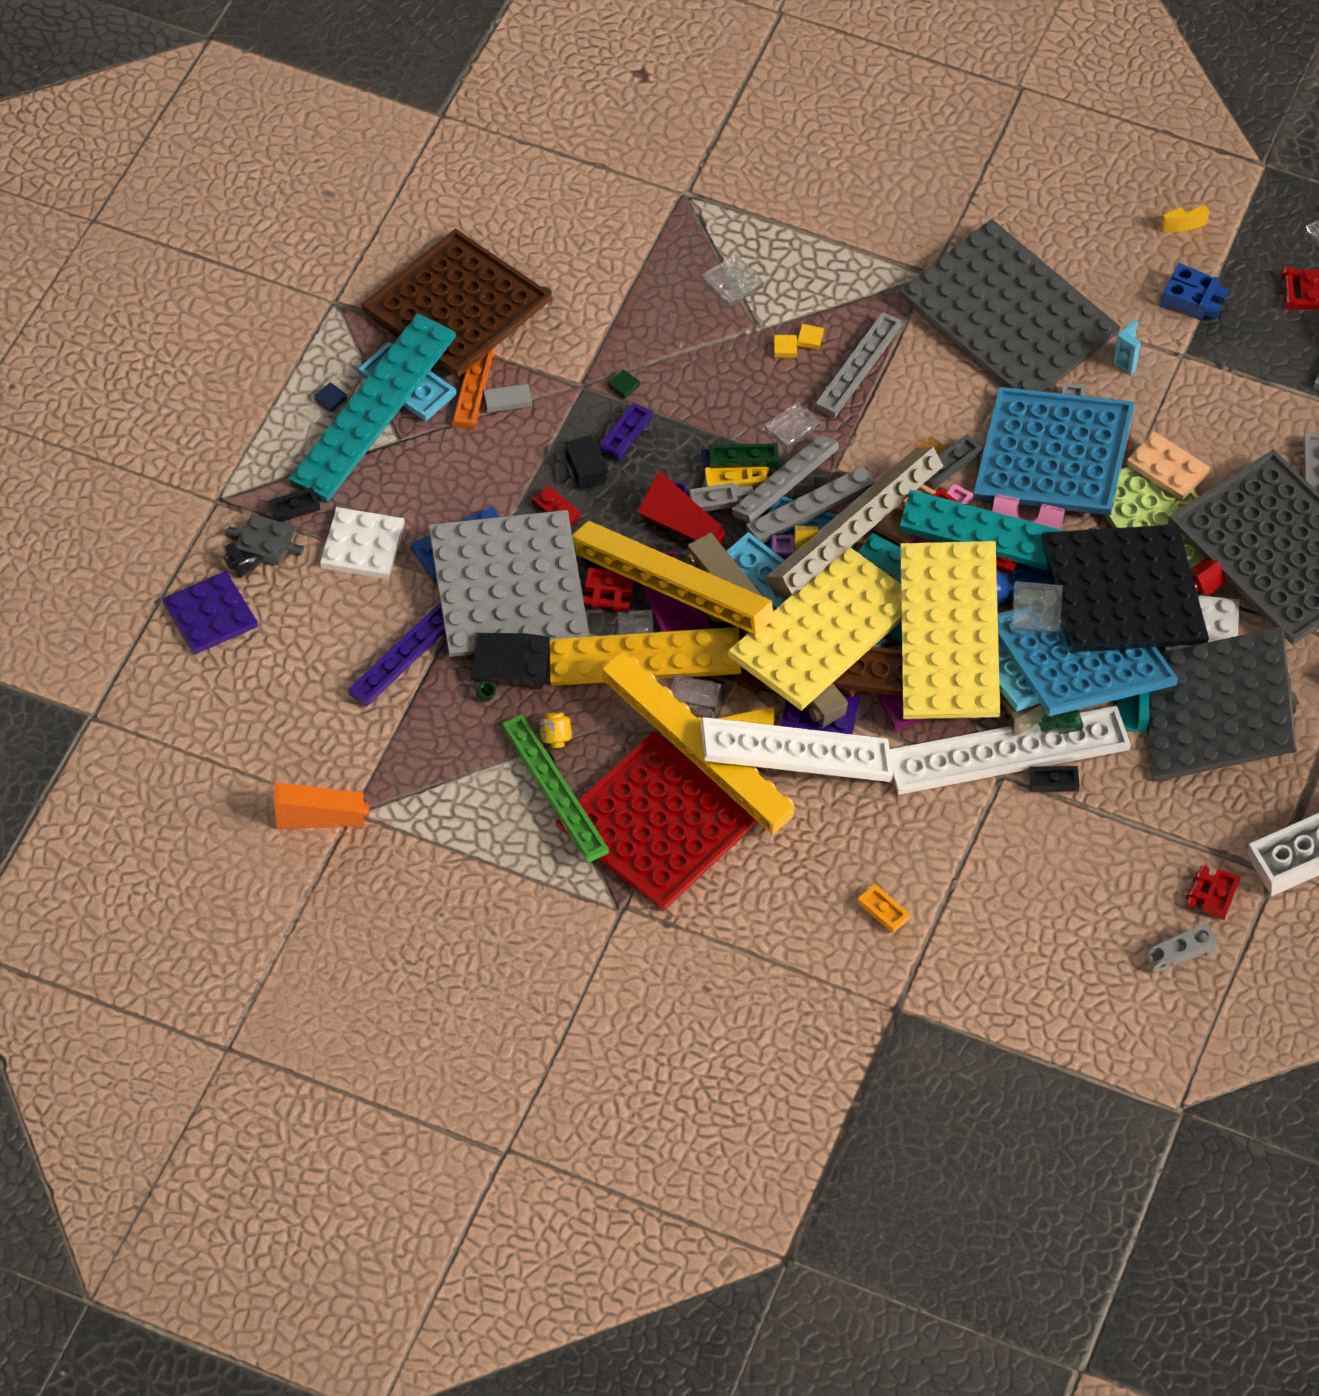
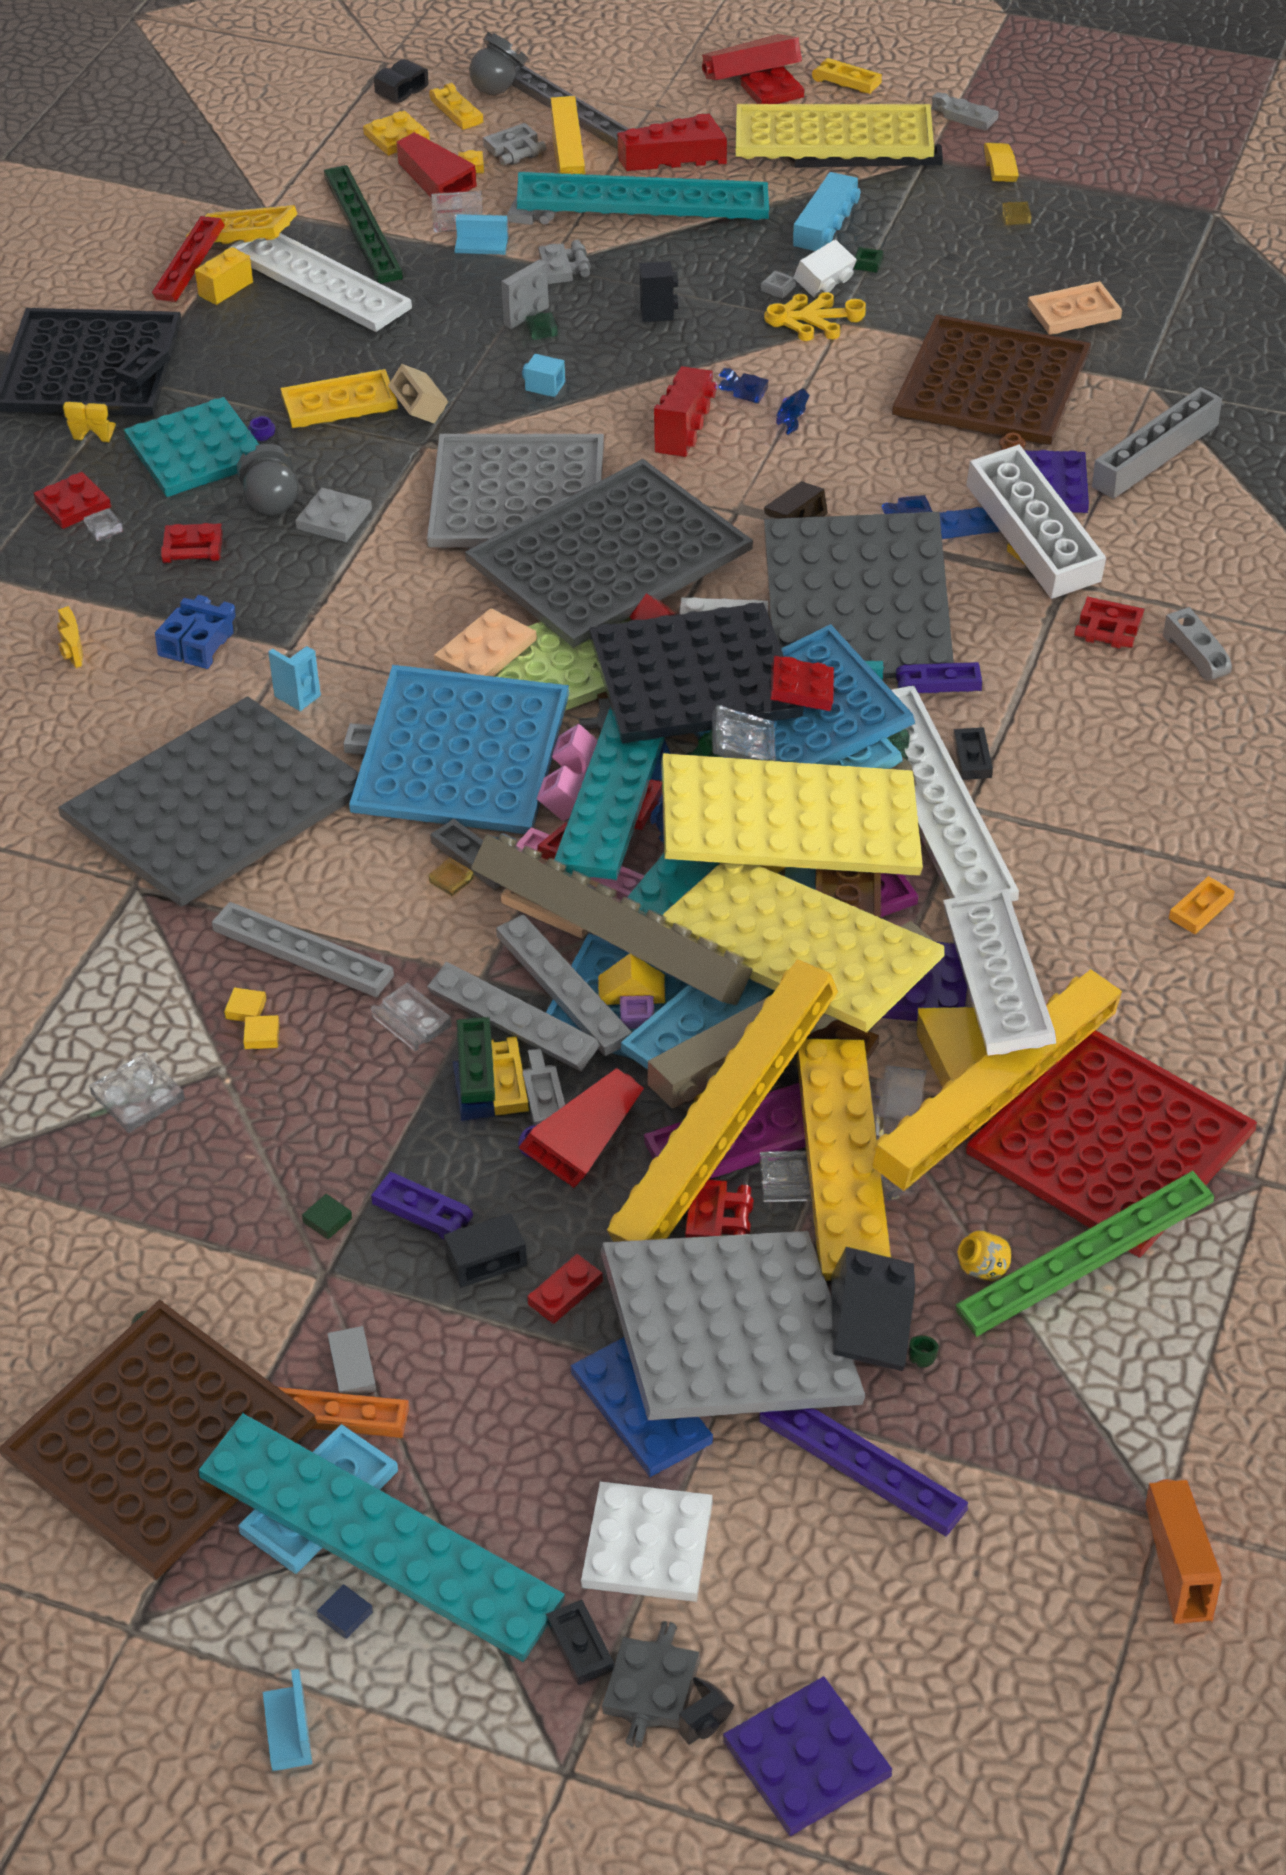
camera: 90 degrees left, 10 degrees down
none -> medium azure panel [263,1669,313,1771]
none -> red plate [770,656,834,711]
none -> dark purple plate [896,662,982,693]

